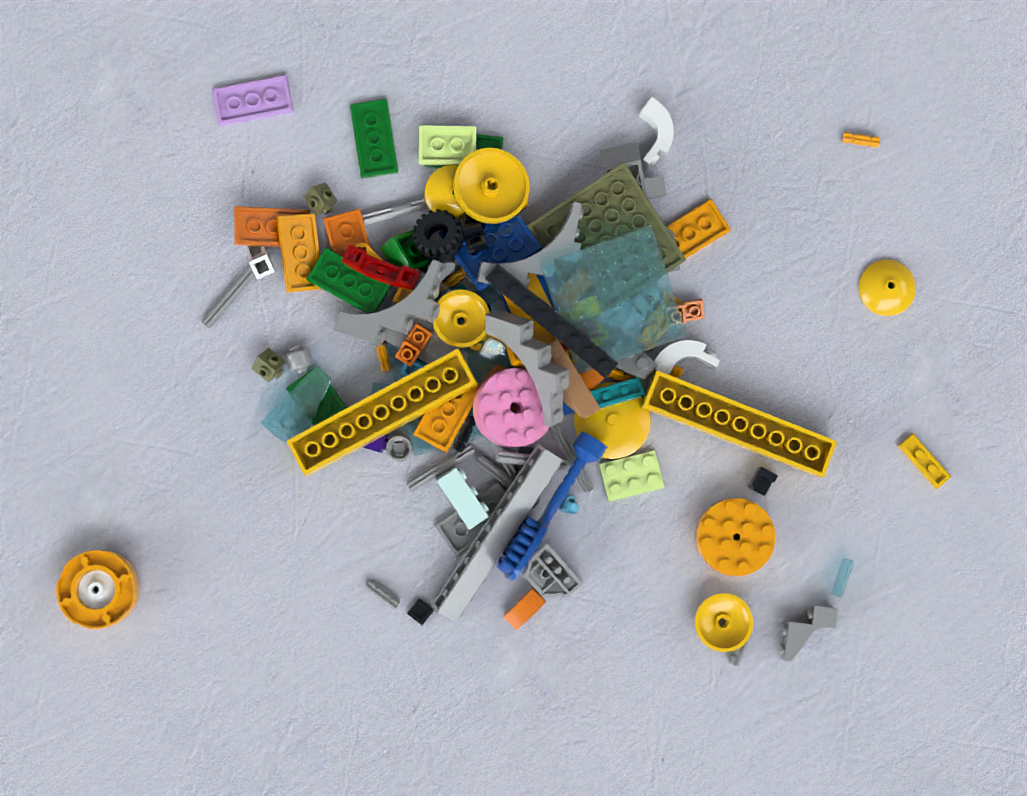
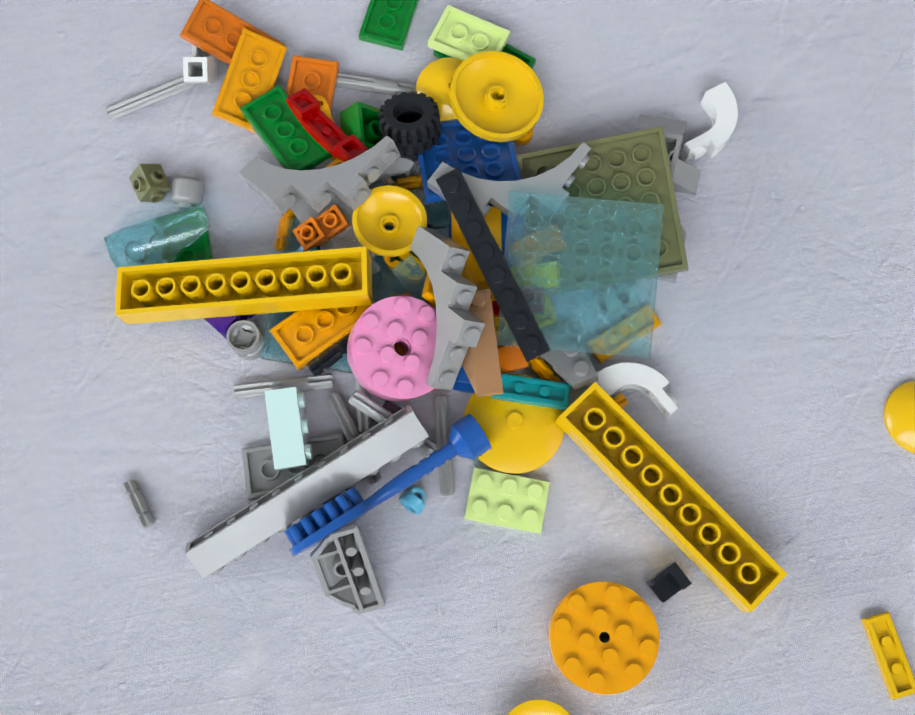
camera: 30 degrees right, 10 degrees down
olive brick [303,182,338,215] -> none
black tile [407,598,434,625] -> none
black slope [460,215,488,254] -> none
orange slope [503,587,546,630] -> none
orange slope [665,299,705,326] -> none
light orange tile [666,199,731,259] -> none

